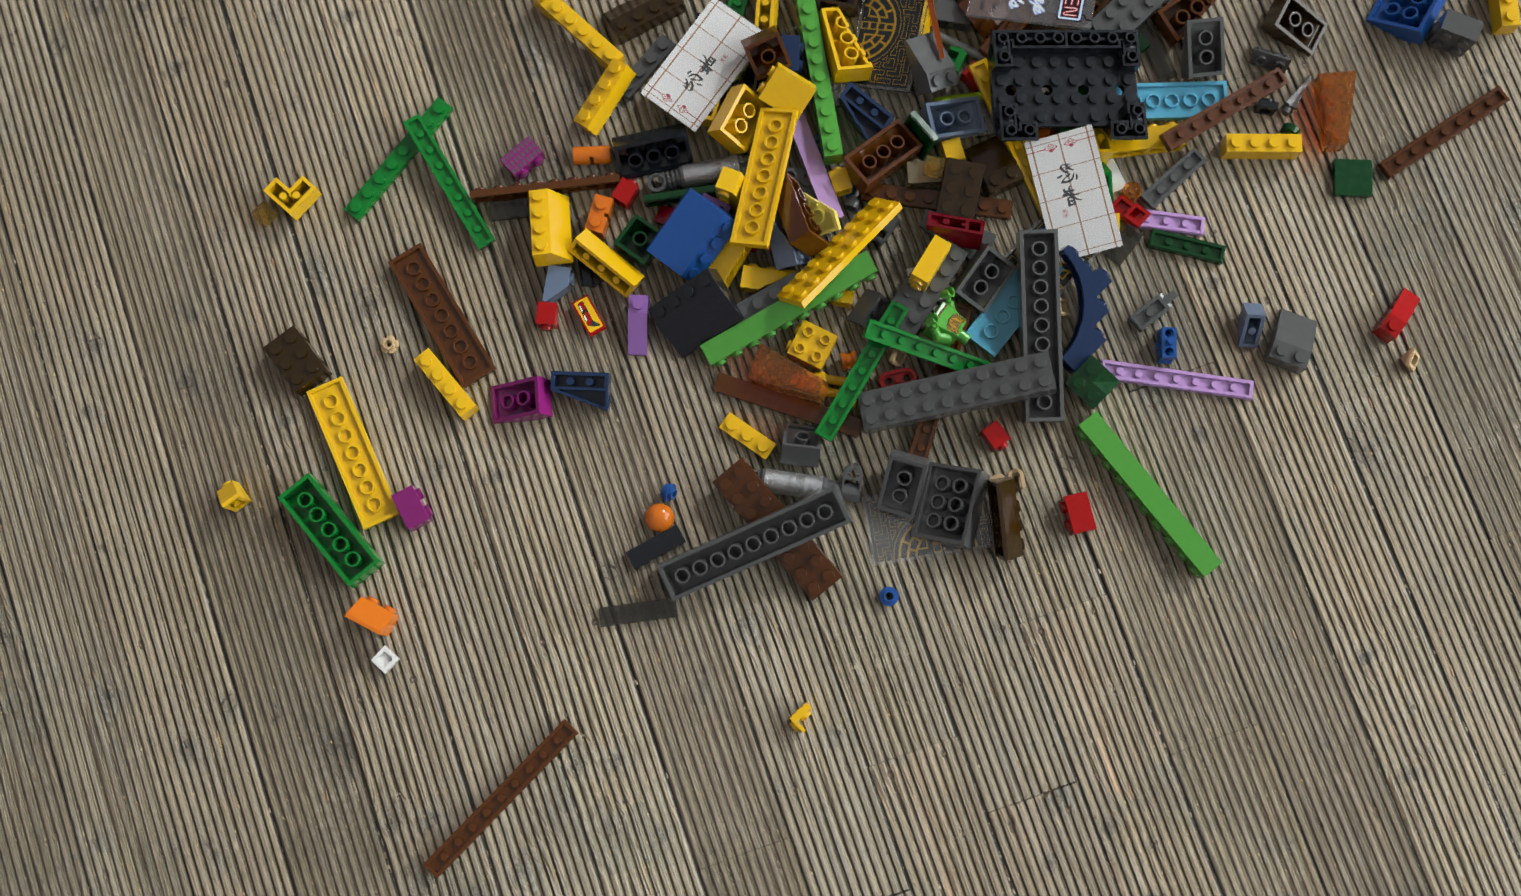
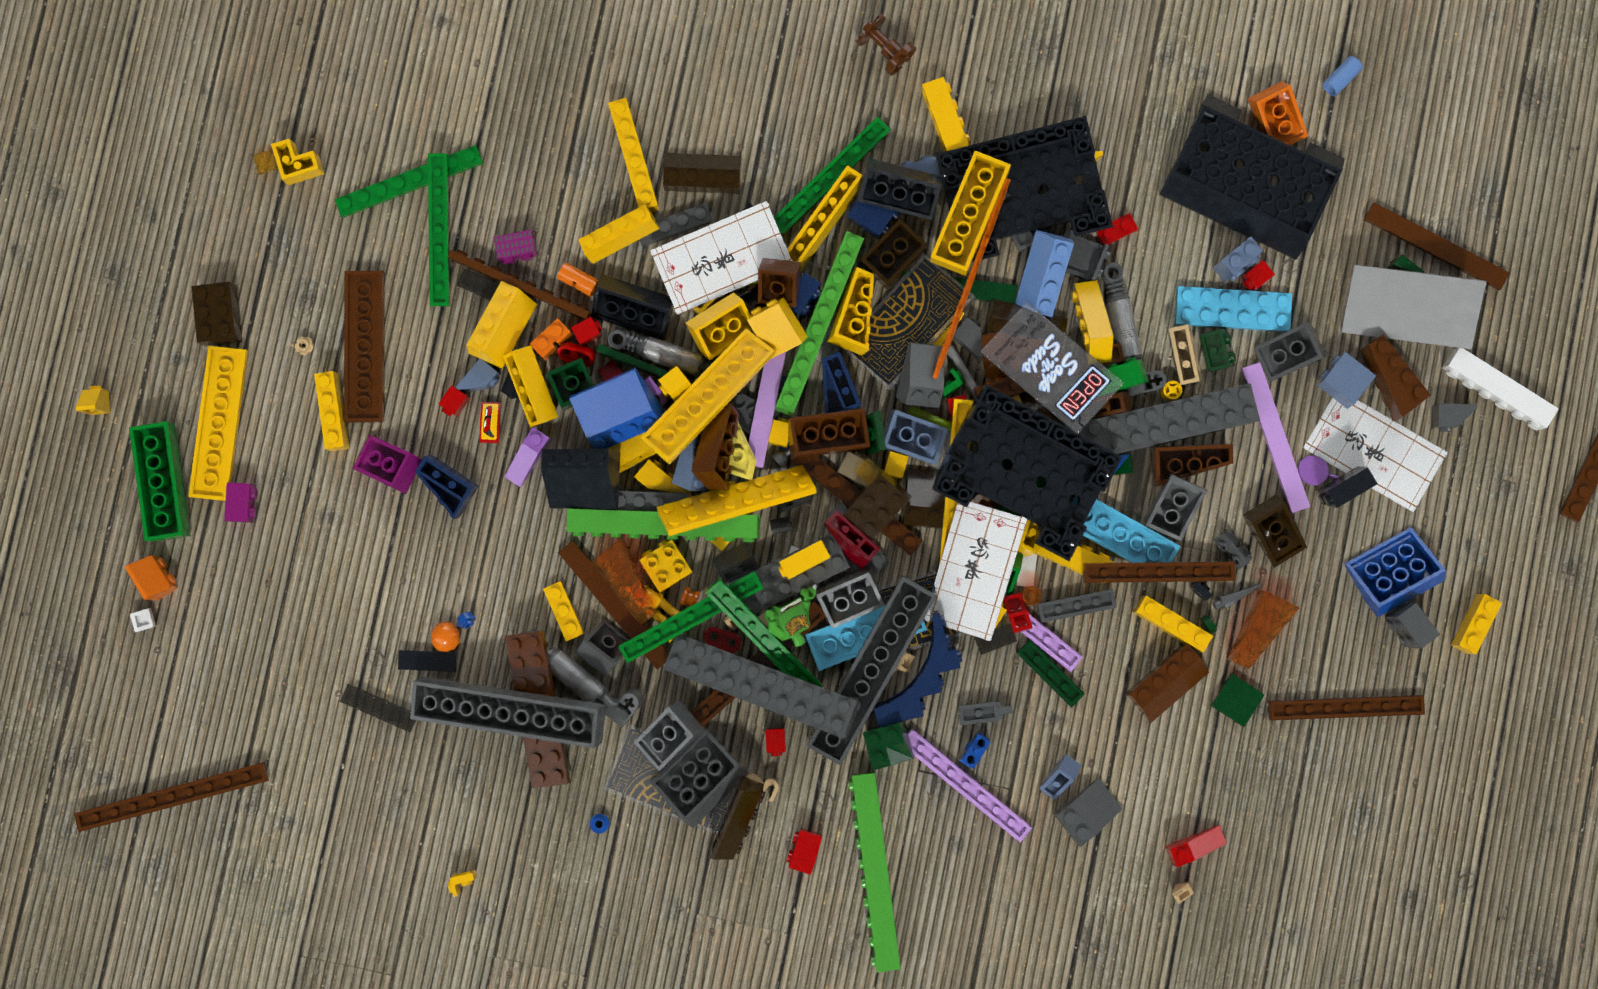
camera: 30 degrees right, 5 degrees up
none -> red plate [557,342,596,367]
none -> dark grey slope [770,517,791,534]
none -> reddish brown slope [1125,643,1209,723]

